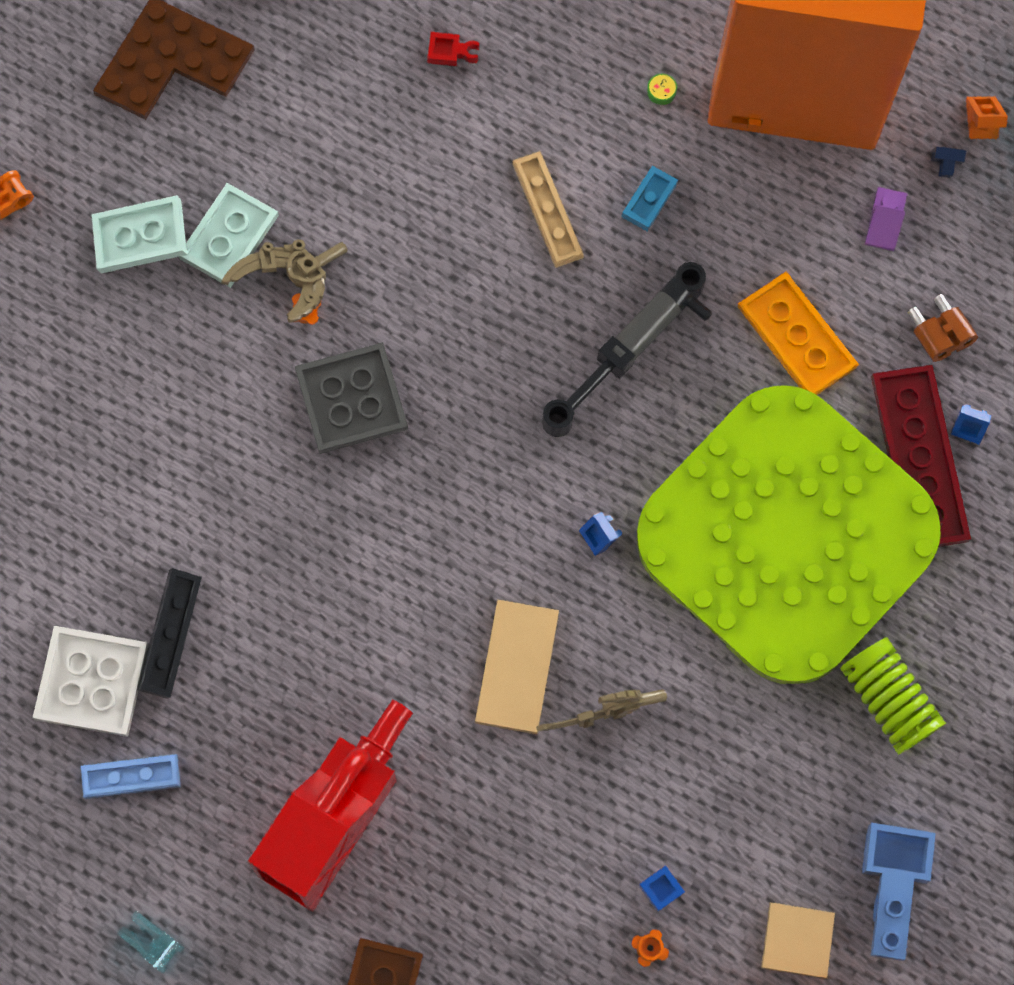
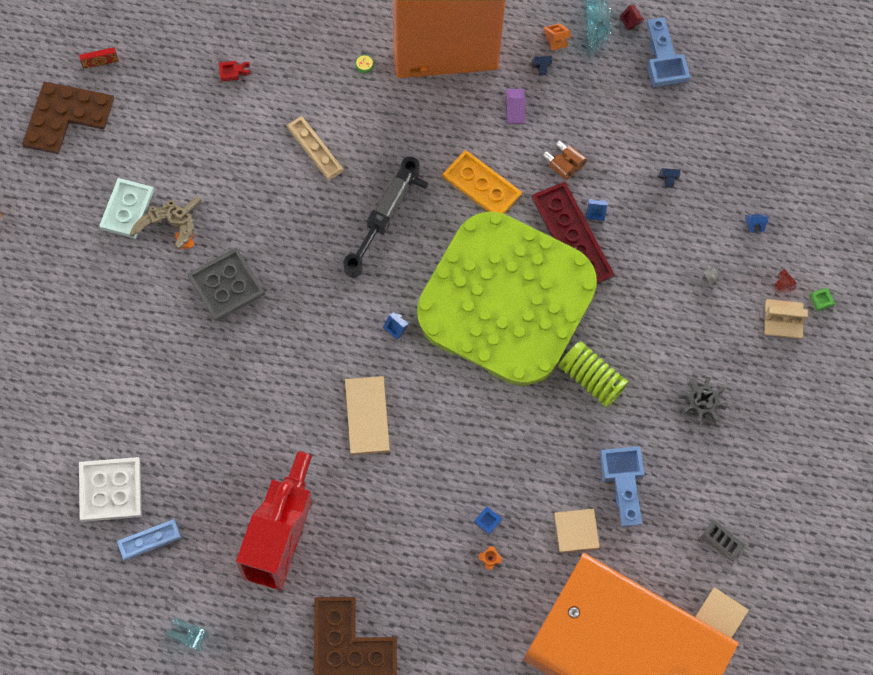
camera: 15 degrees left, 5 degrees down
light aqua plate [92,195,187,273] -> none
black plate [137,568,202,699] -> none
dark tan bar [536,689,667,731] -> none
dark azure plate [622,166,678,232] -> none

